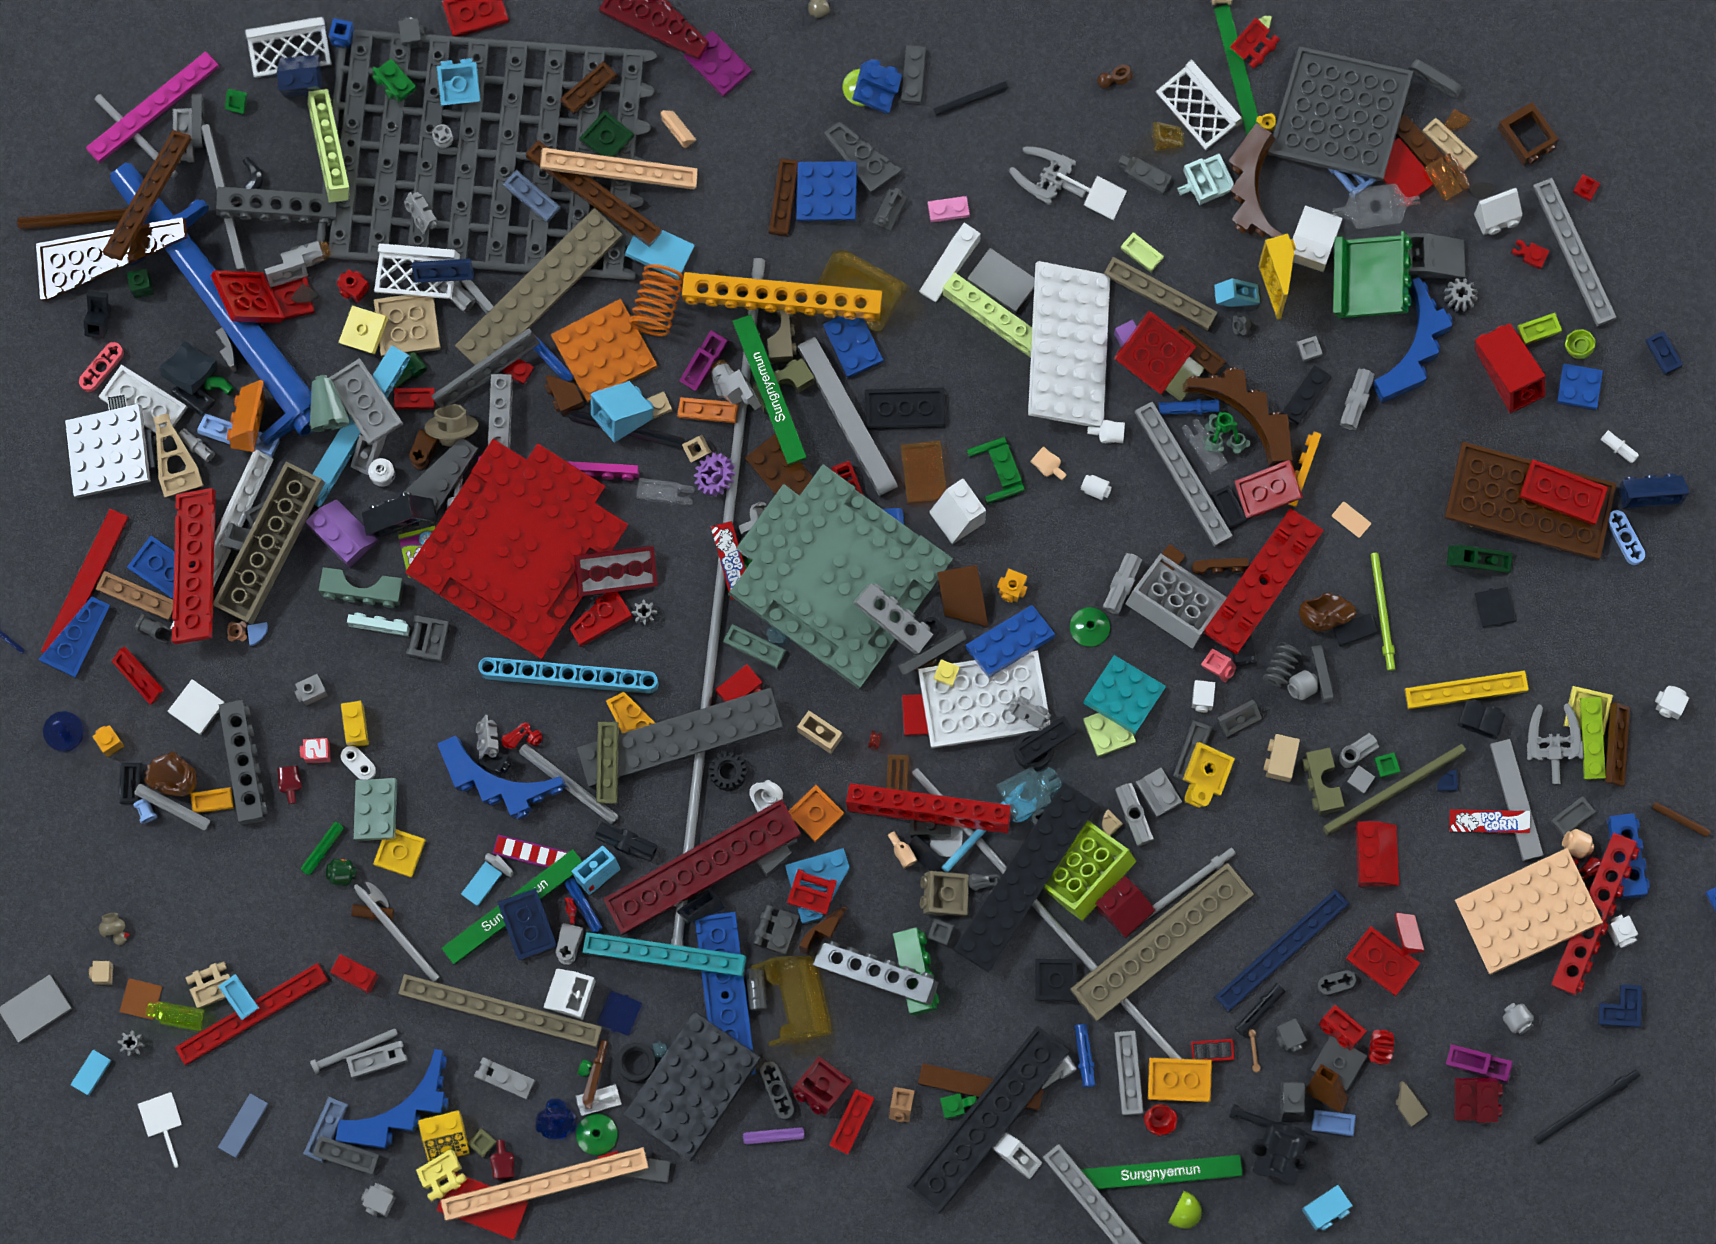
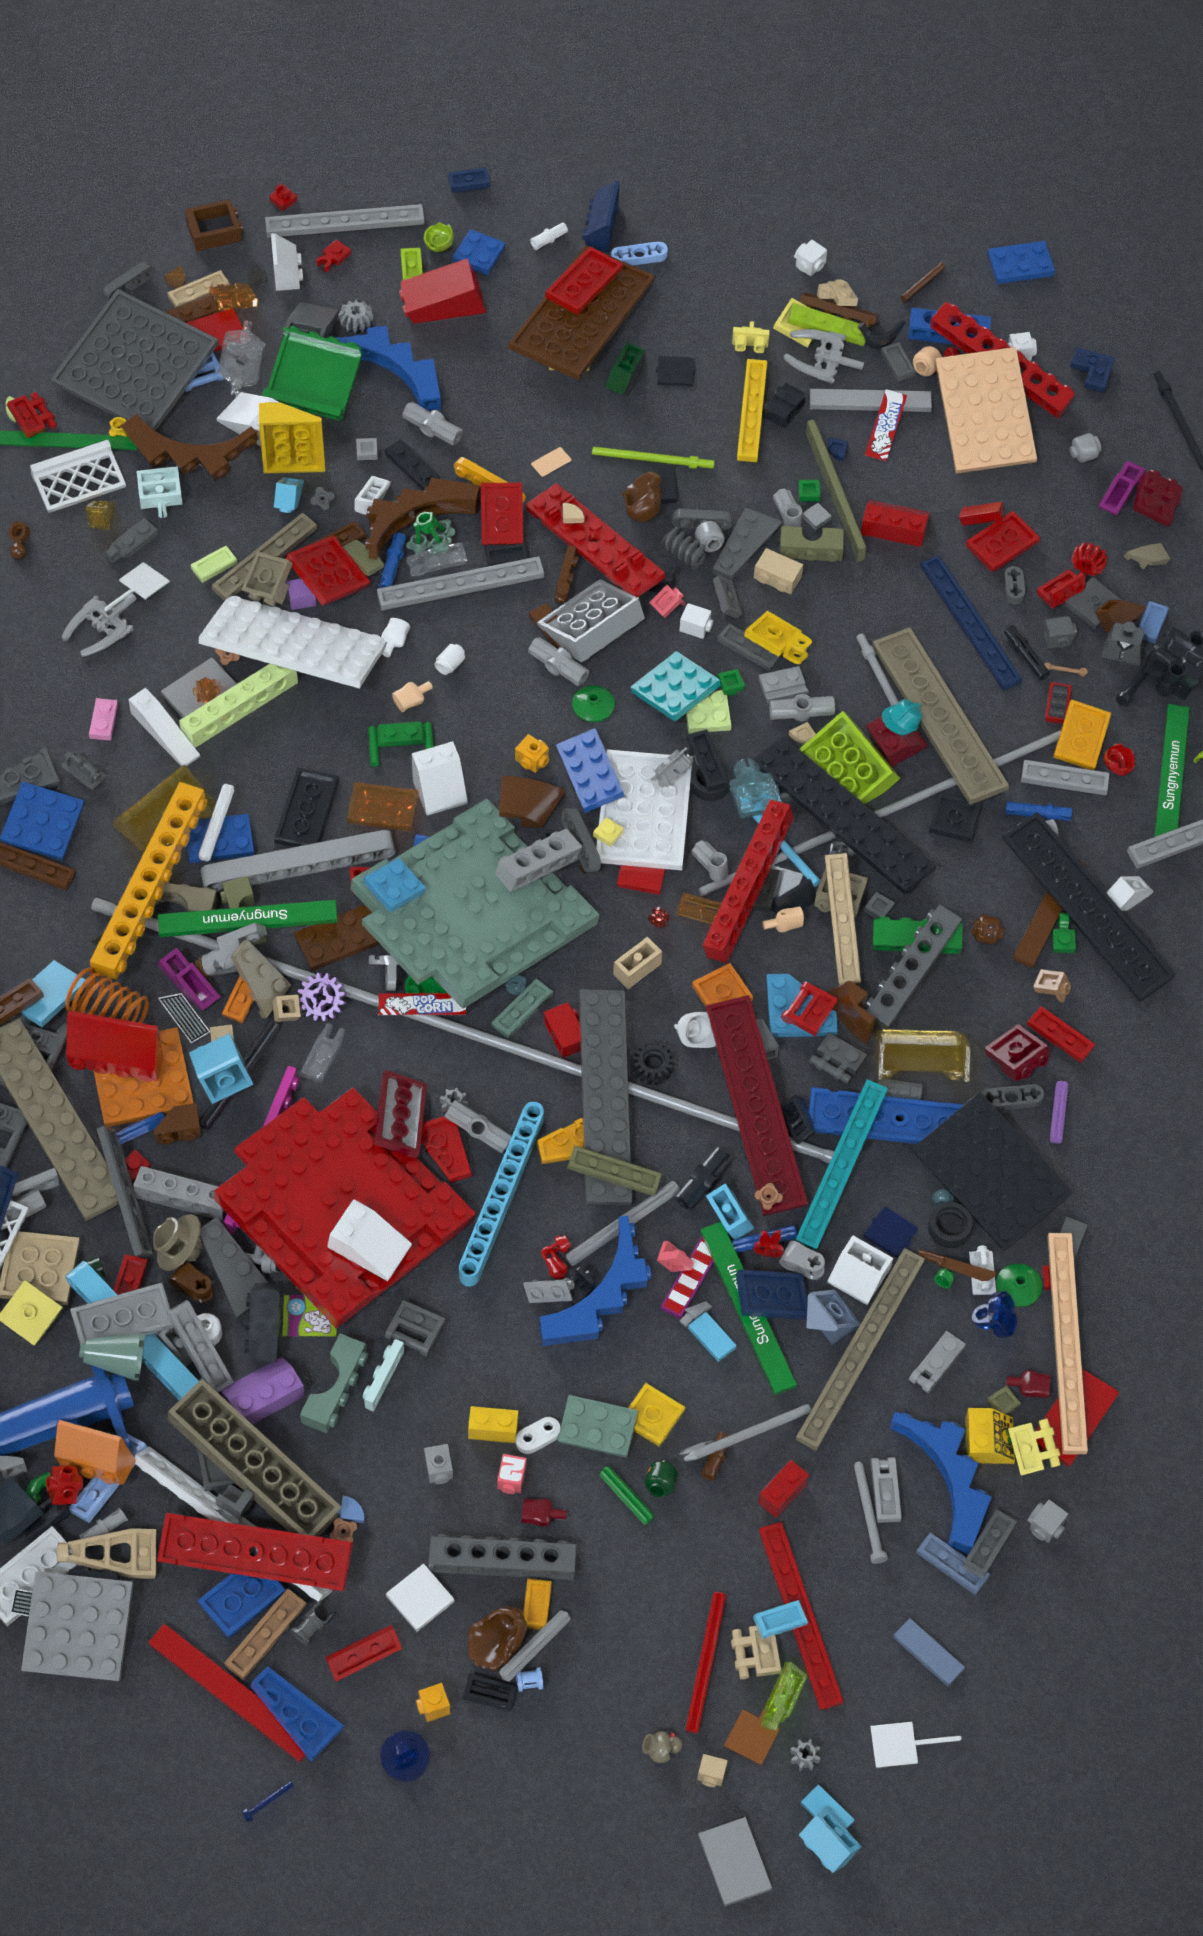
camera: 80 degrees left, 15 degrees down
none -> red brick [46,1466,83,1505]
none -> red slope [66,1011,164,1082]
none -> sticker [158,993,210,1043]
none -> light grey plate [166,1301,233,1393]
none -> clear orange gear [193,677,220,703]
none -> white axle [199,784,234,861]
none -> dark tan wing [231,940,291,1018]
none -> dark tan plate [241,551,293,607]
none -> white slope [327,1199,412,1281]
none -> white slope [355,476,391,515]
none -> dark azure plate [363,858,426,913]
none -> light grey piece [444,1099,512,1153]
none -> tan tile [563,503,584,523]
none -> coral bracket [657,1241,694,1272]
none -> red axle [686,1592,726,1733]
none -> light grey piece [692,840,728,881]
none -> dark grey wing [713,507,783,580]
none -> green tile [717,669,745,697]
none -> light yellow hips [732,321,769,353]
none -> nougat plate [755,1183,782,1210]
none -> medium azure brick [799,1809,862,1873]
none -> sand blue slope [807,1290,861,1345]
none -> tan hinge [817,280,858,306]
none -> tan tile [825,853,861,984]
none -> black piece [857,320,906,349]
none -> teal piece [882,699,923,735]
none -> reddish brown head [971,914,1005,945]

